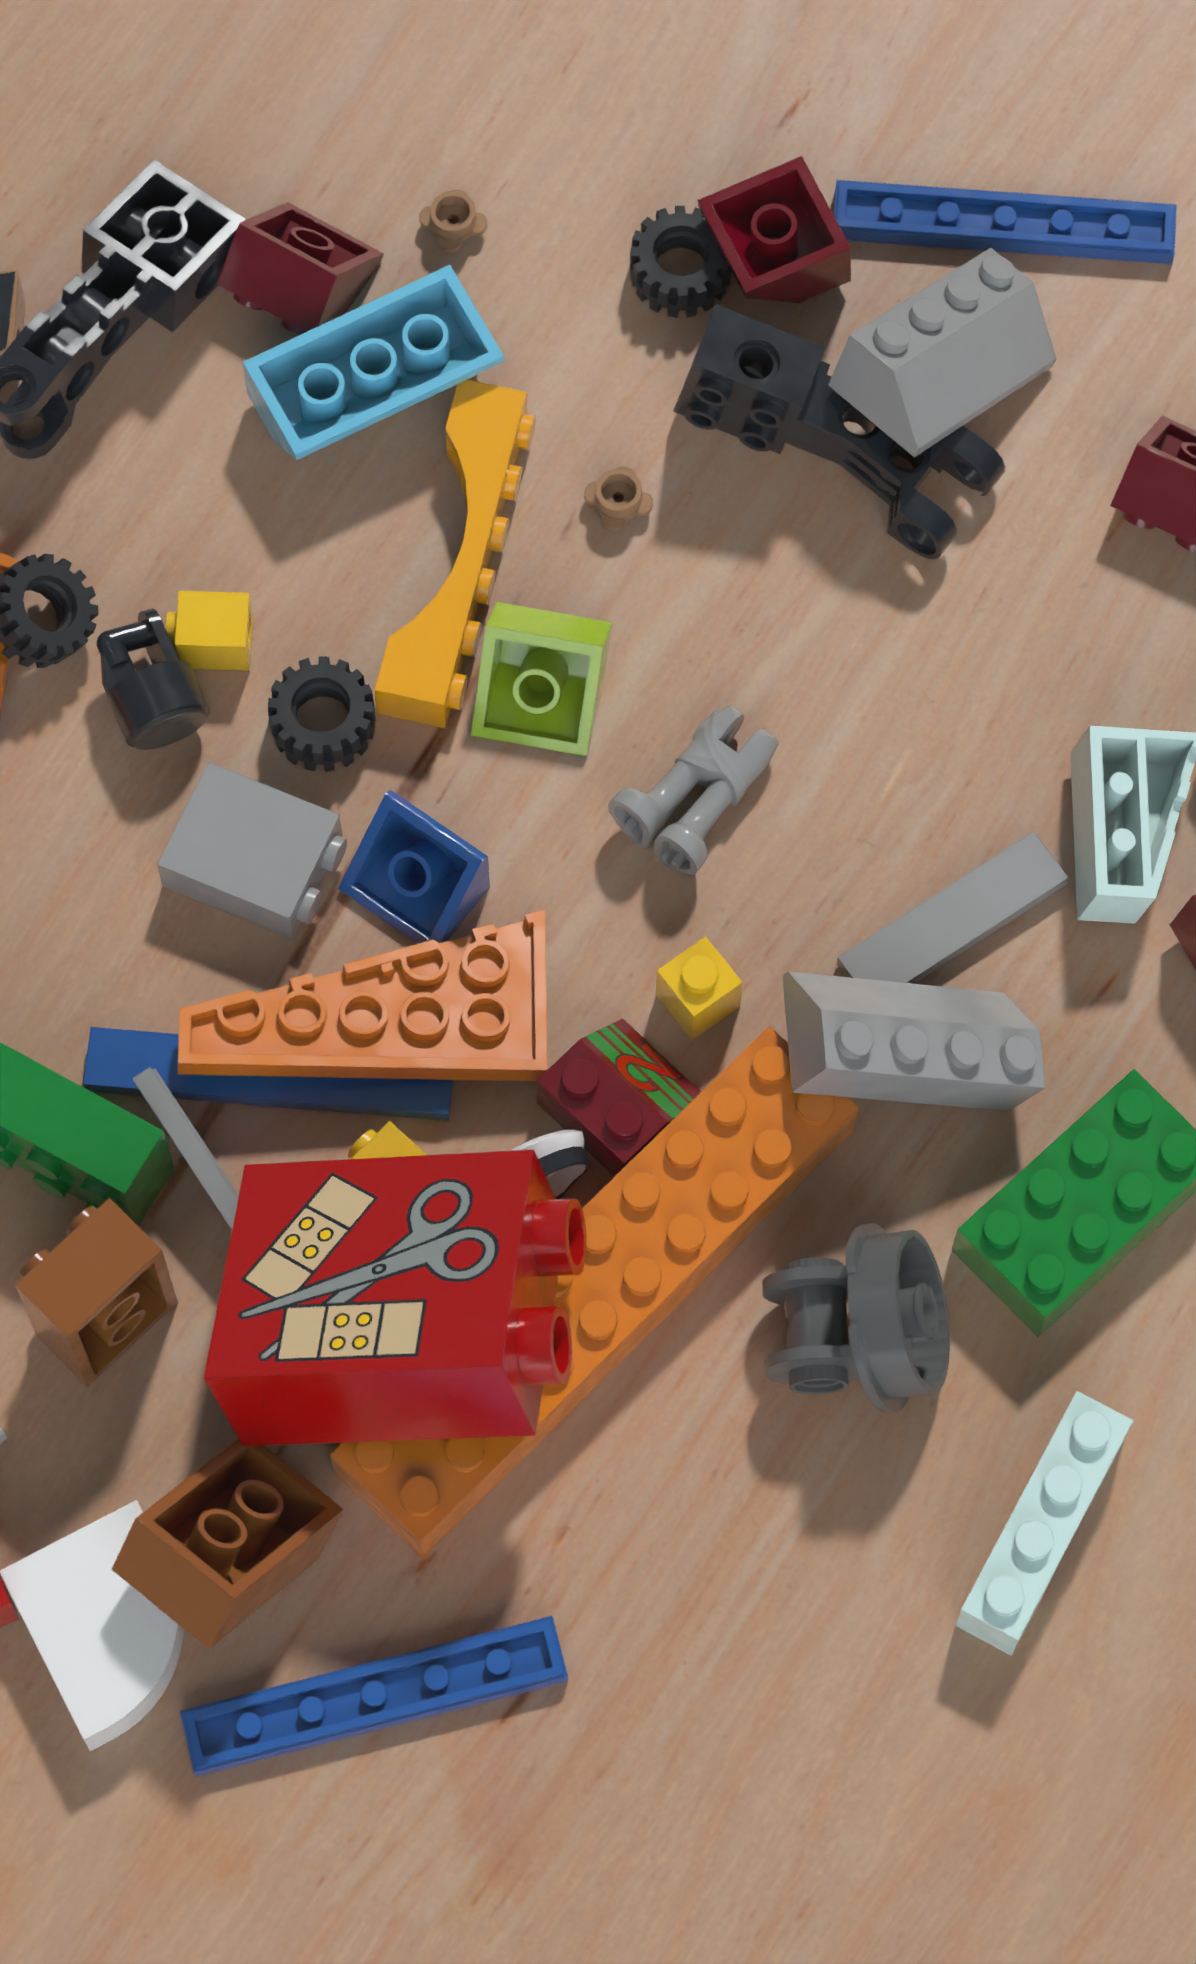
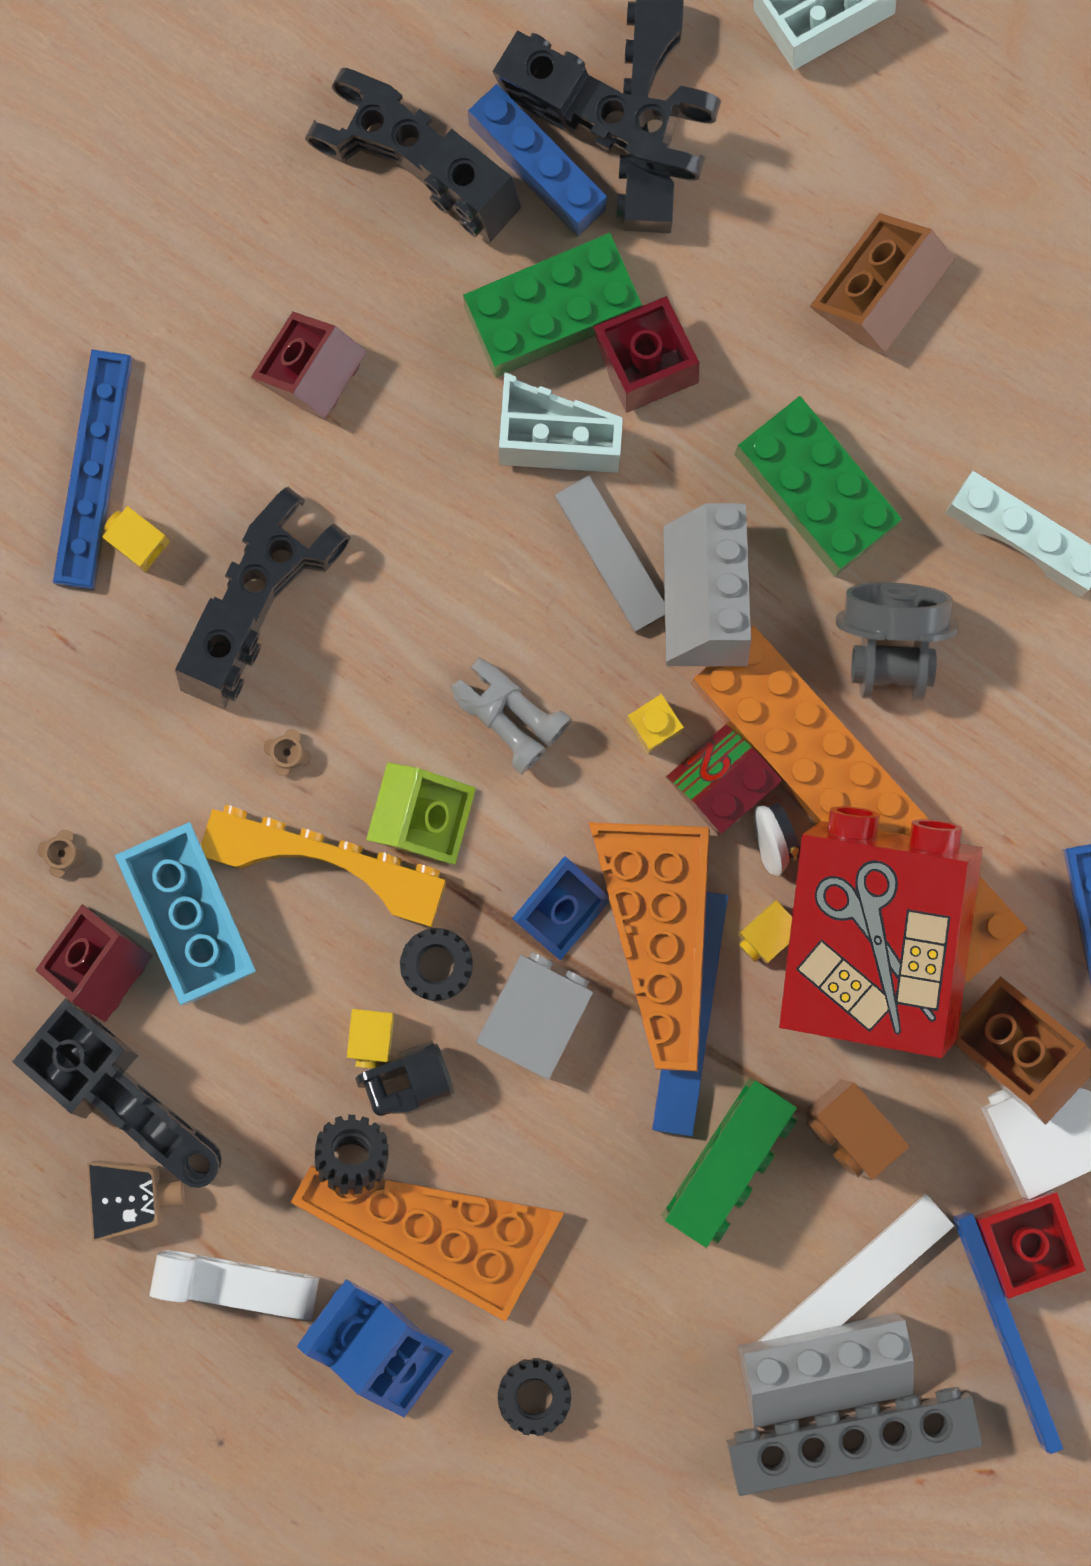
camera: 85 degrees left, 15 degrees up
light grey tile [132,1067,239,1230] -> none
black tyre [630,206,732,318] -> none
dark red slope [697,156,851,303] -> none
light grey slope [828,248,1057,457] -> none
none -> yellow brick [102,506,170,573]

